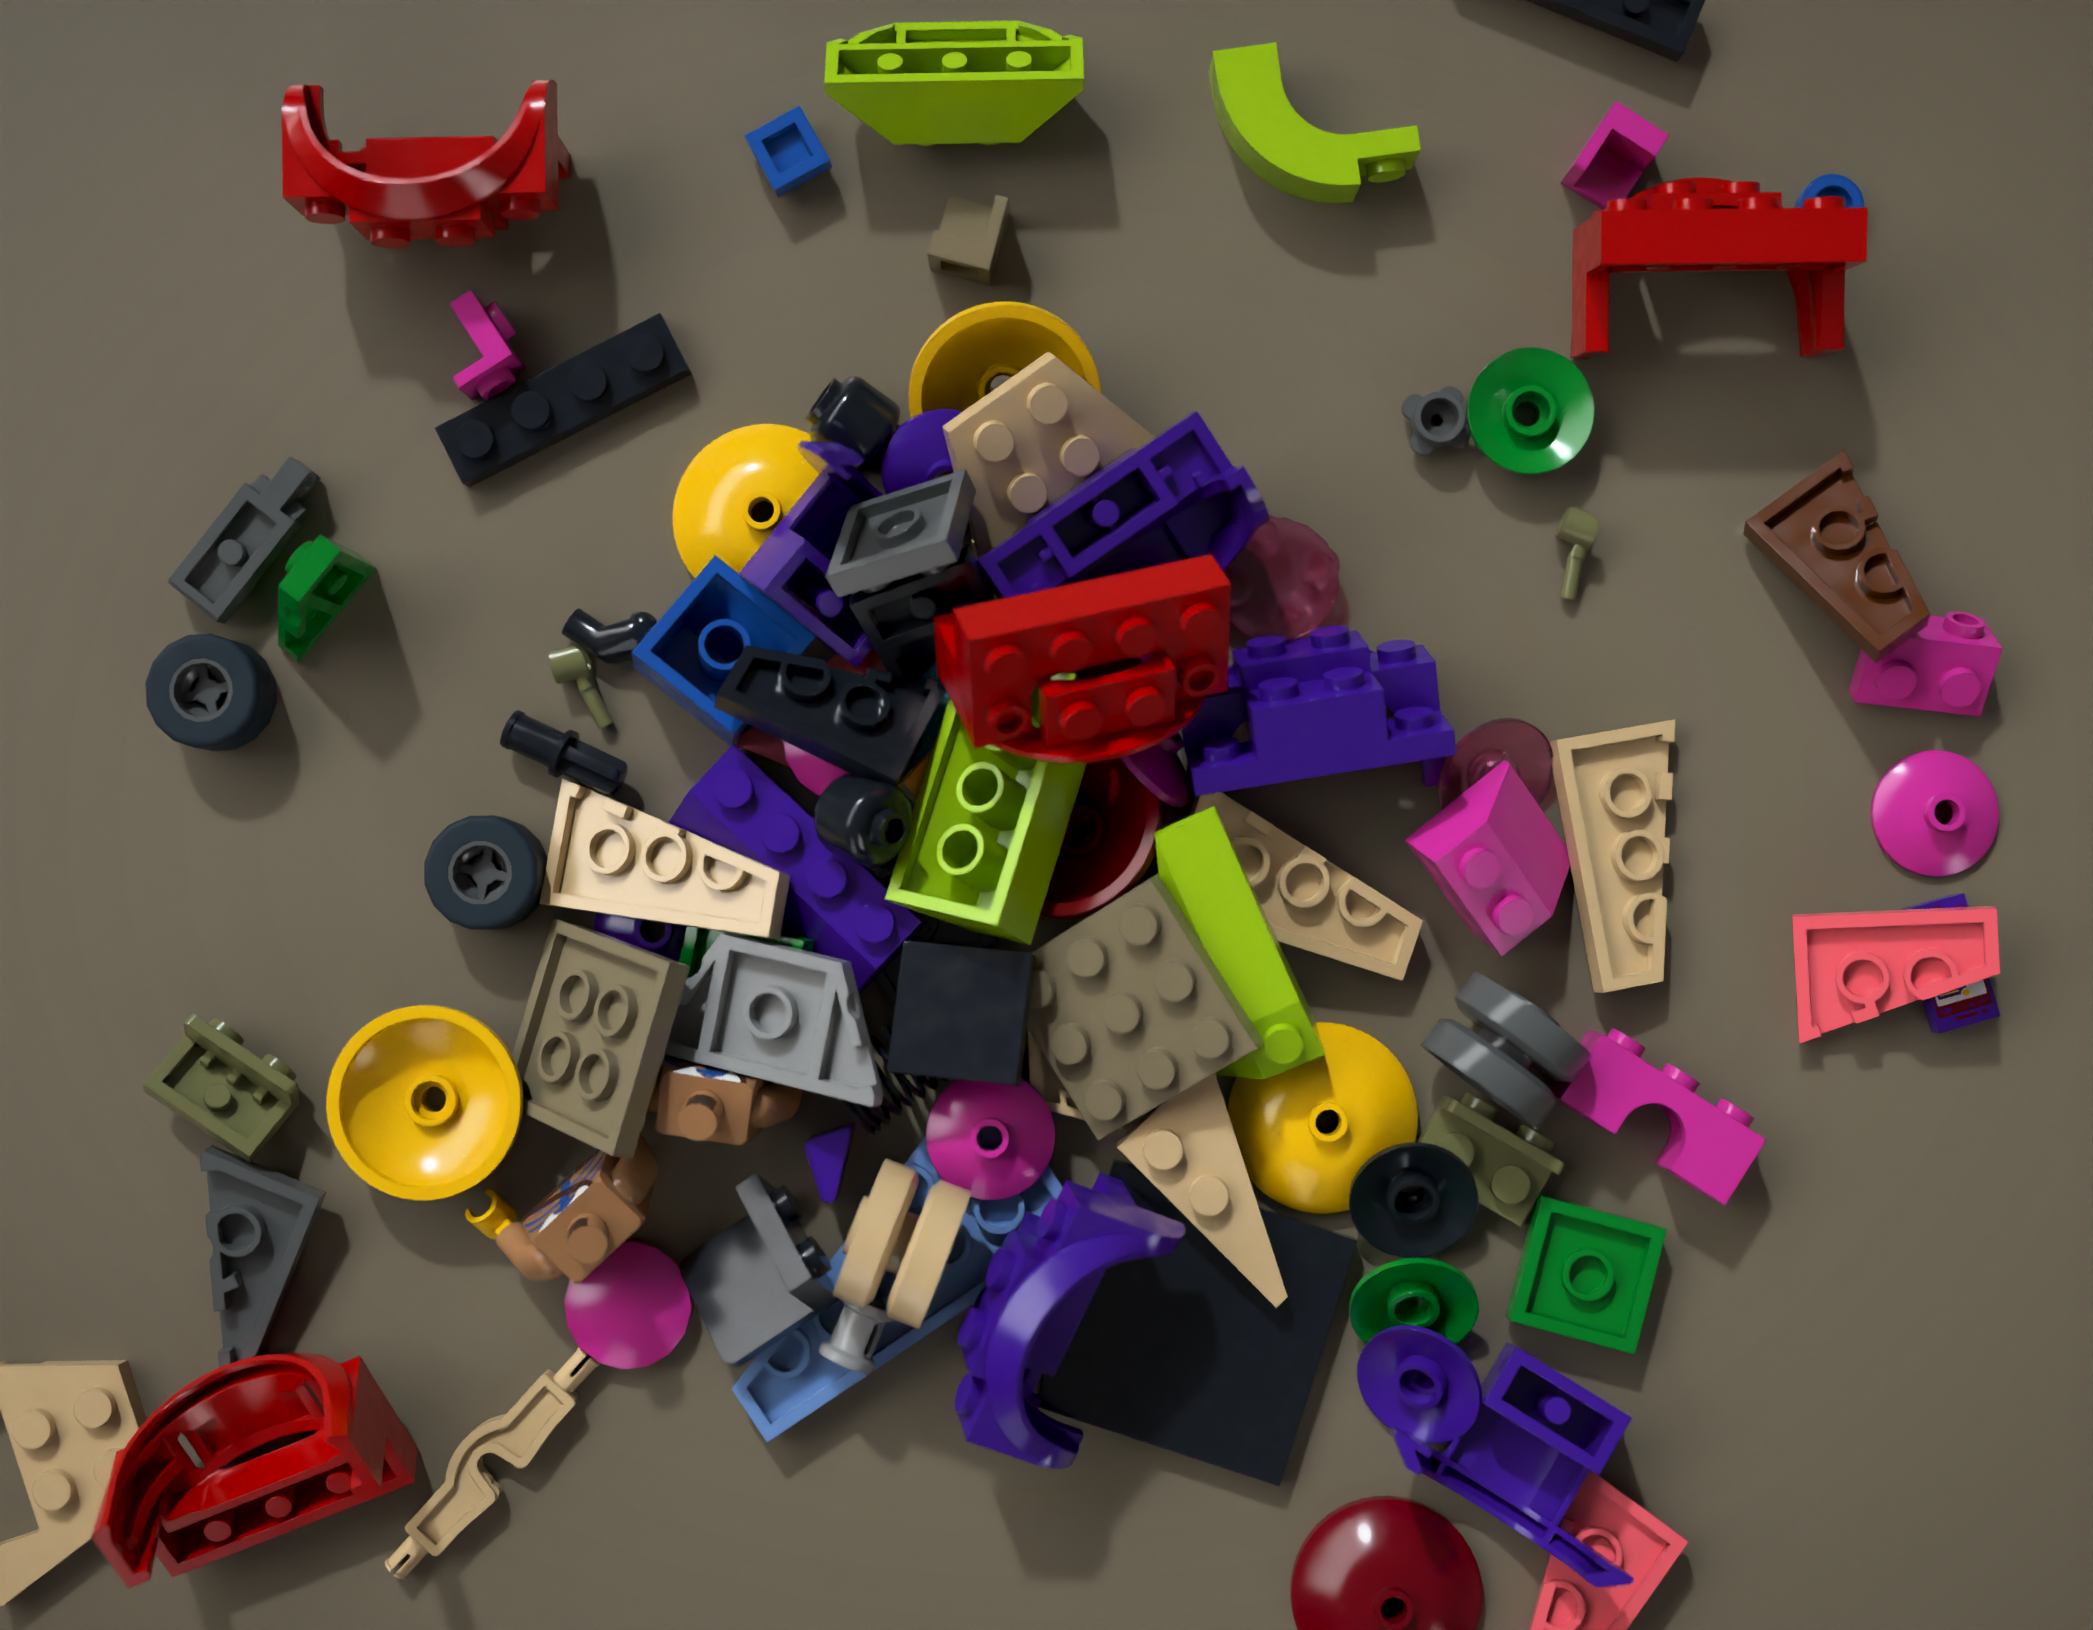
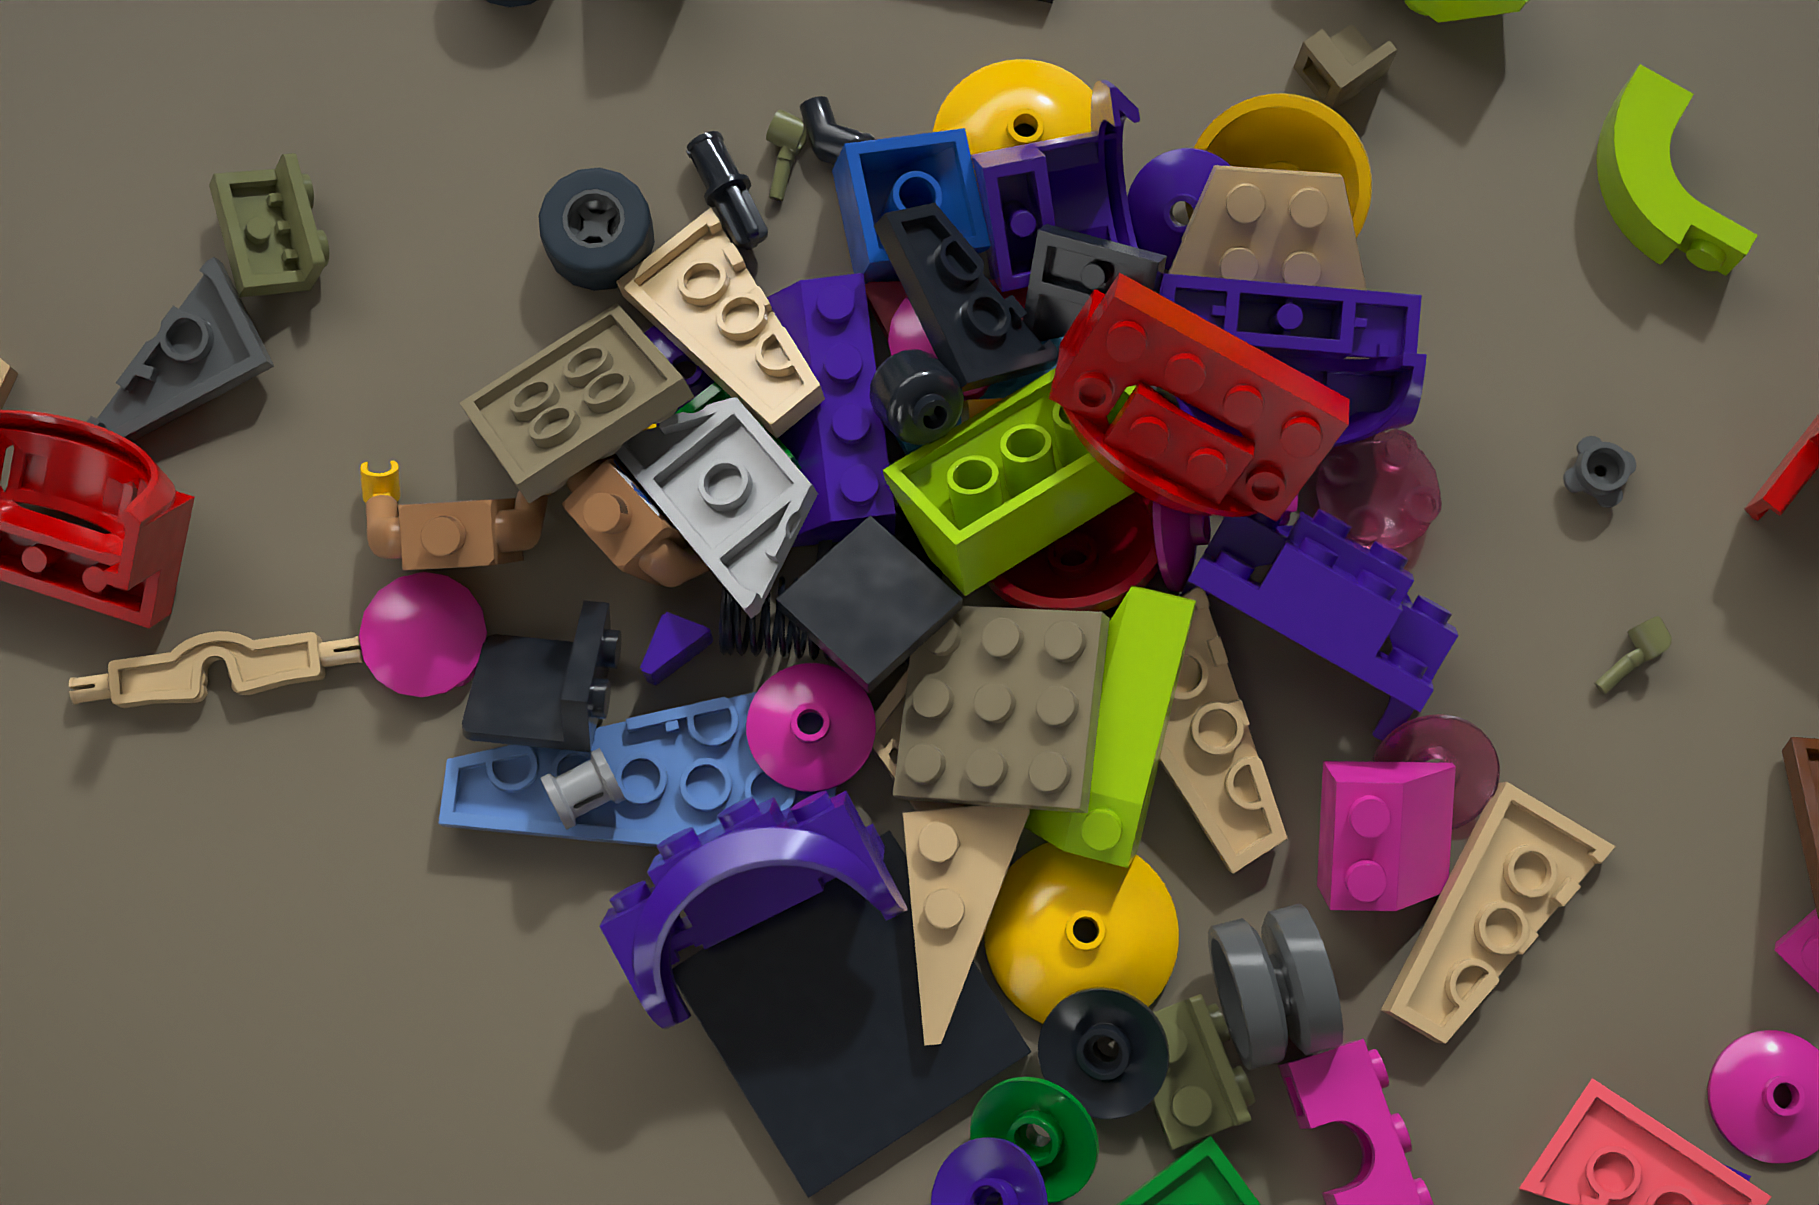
camera: 35 degrees right, 10 degrees down
yellow dish [326,1005,523,1200] -> none
black head [805,376,900,471] -> none
dark grey plate [826,469,976,598] -> none
tan wheel [832,1158,972,1329] -> none
green dish [1466,347,1595,475] -> none

